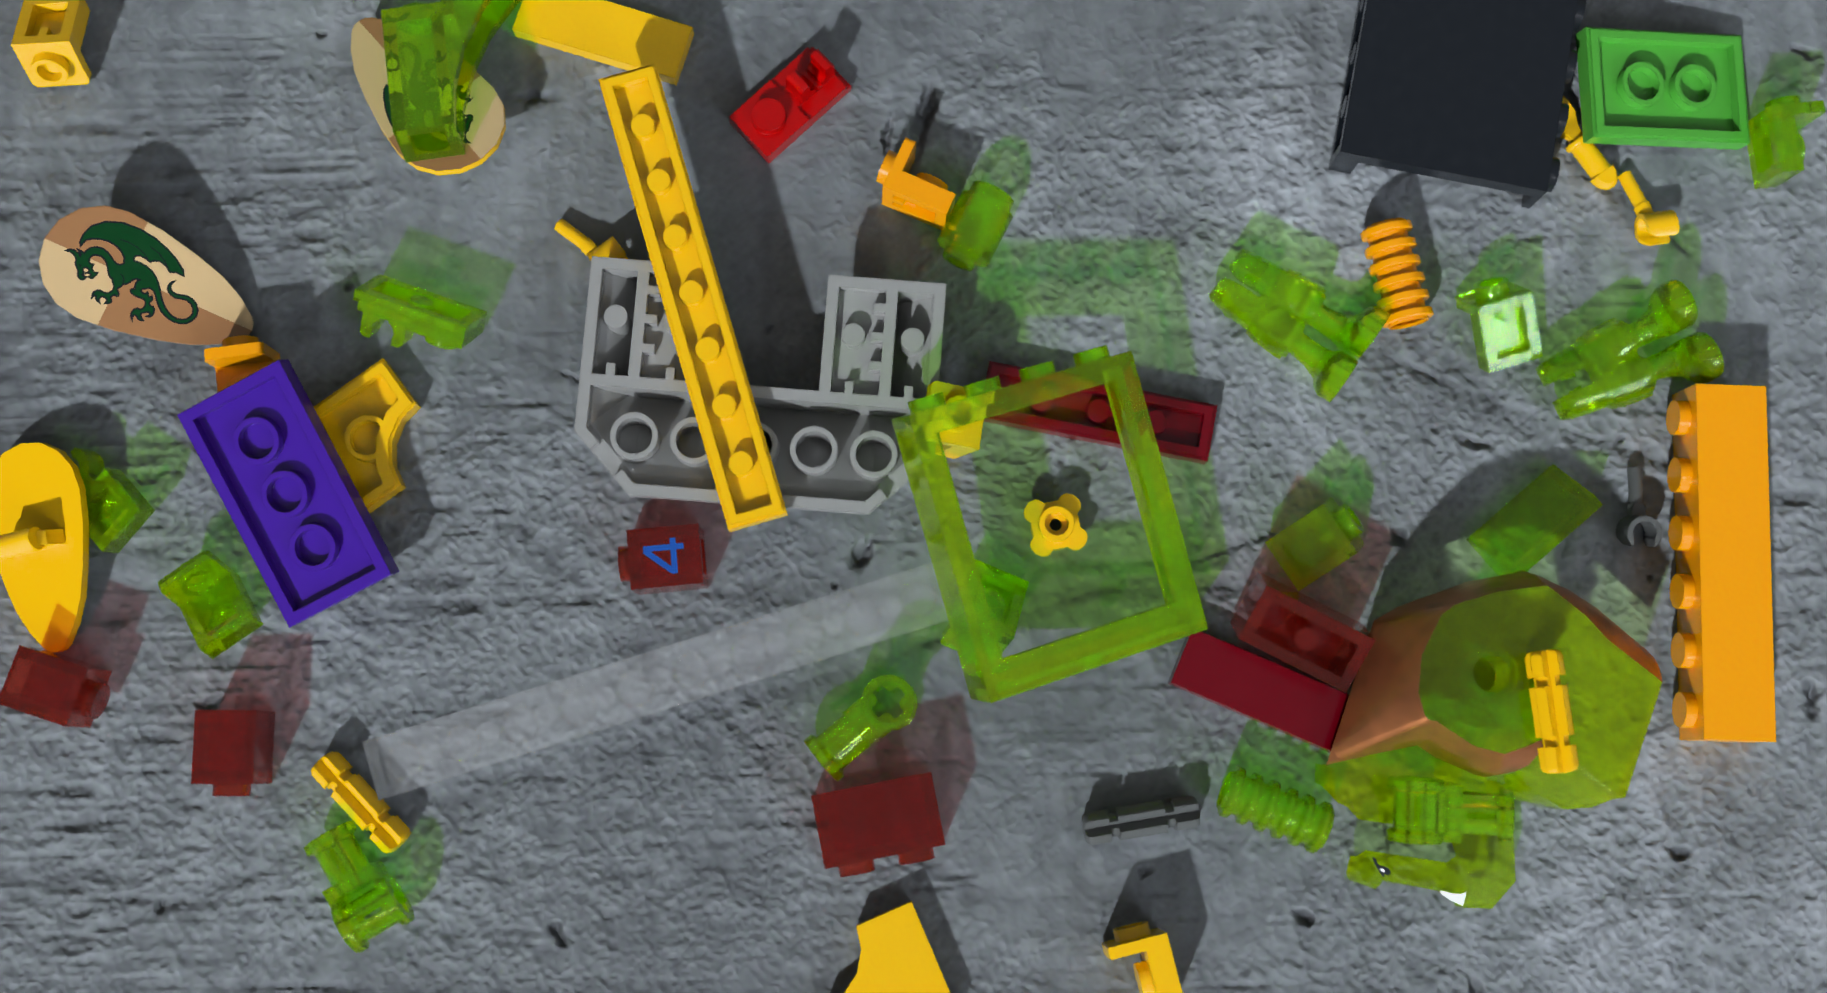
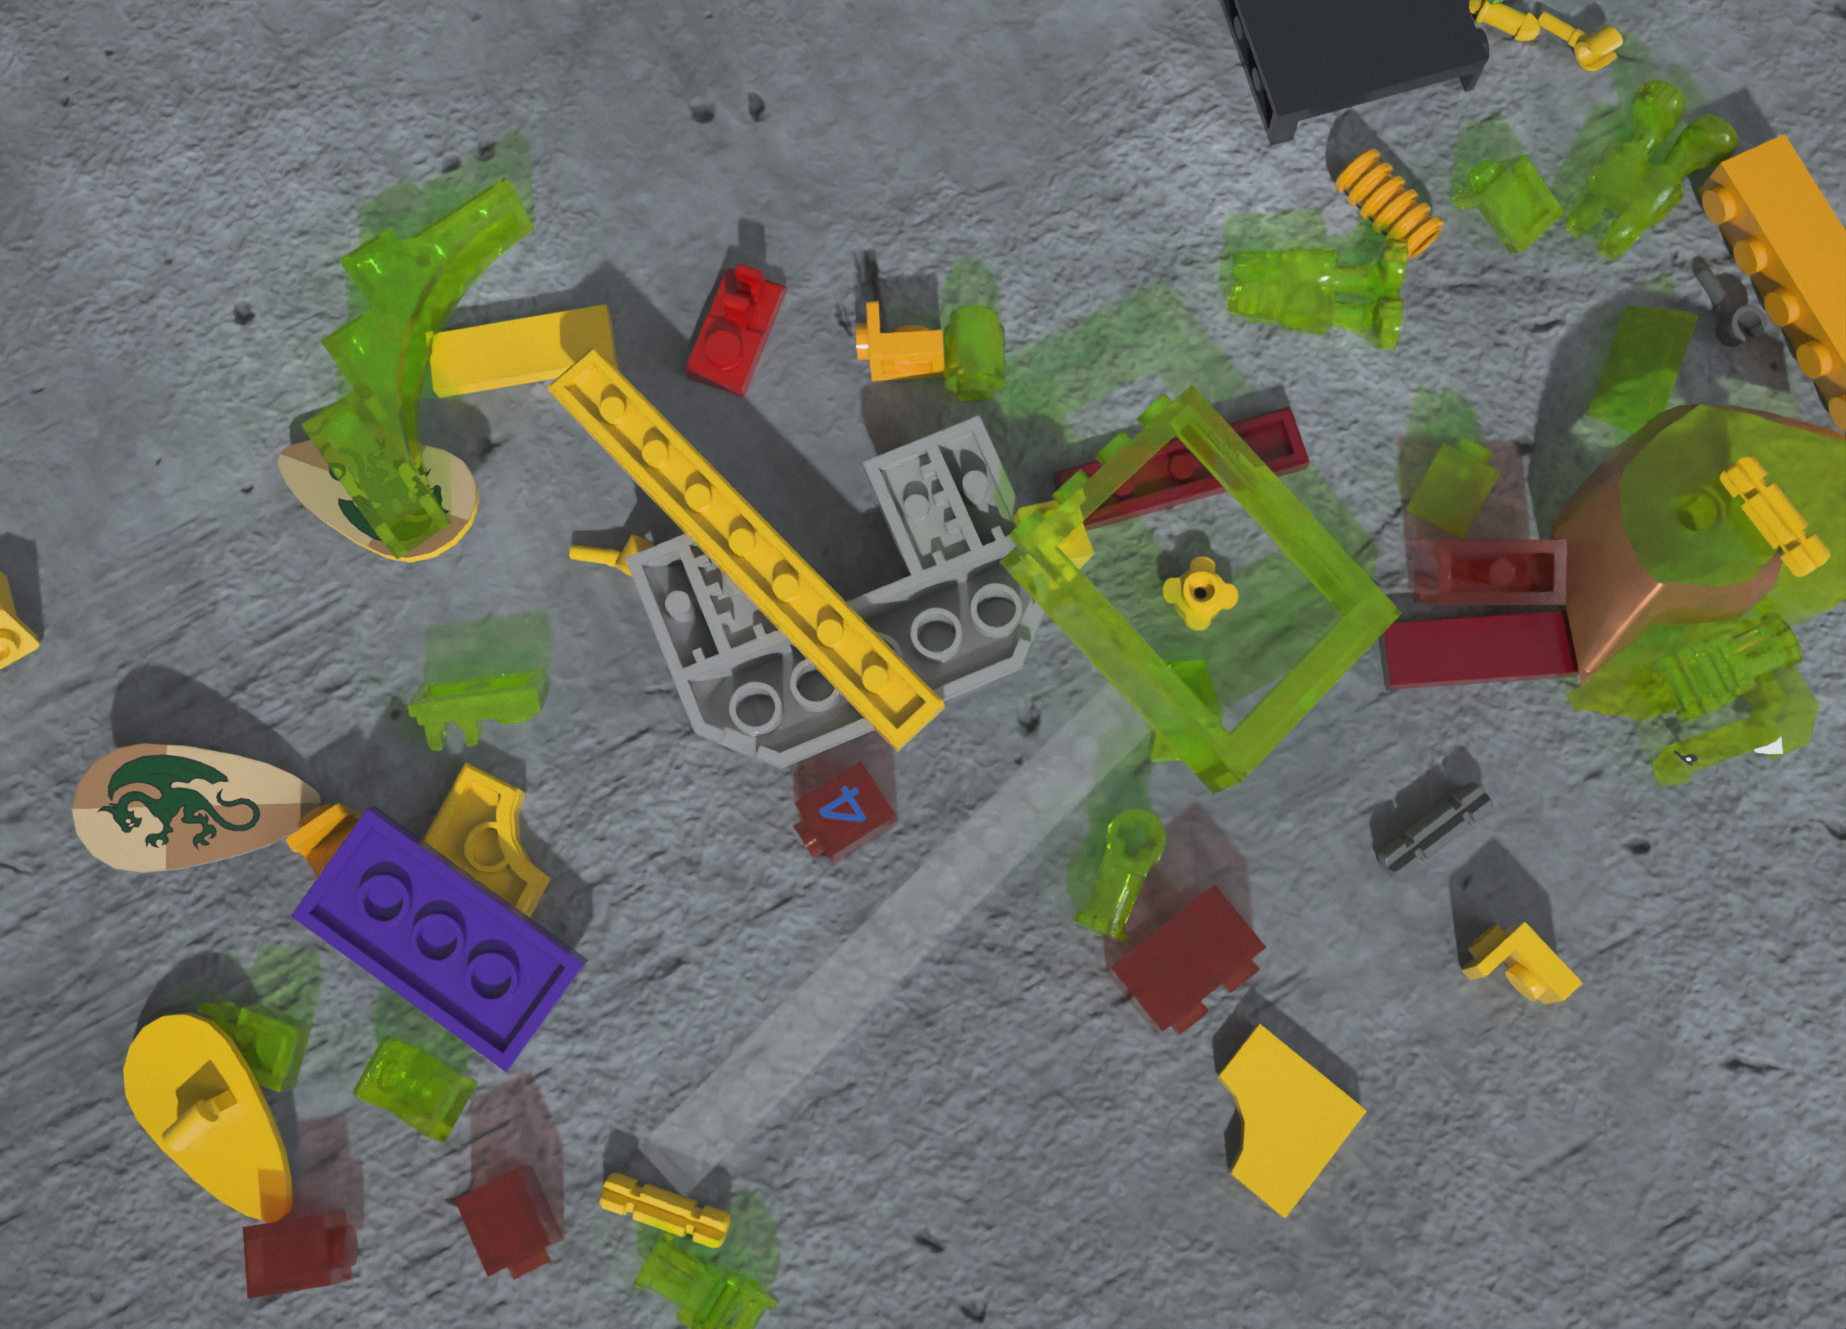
camera: 15 degrees left, 5 degrees down
clear neon green piece [1216,765,1335,854] -> none

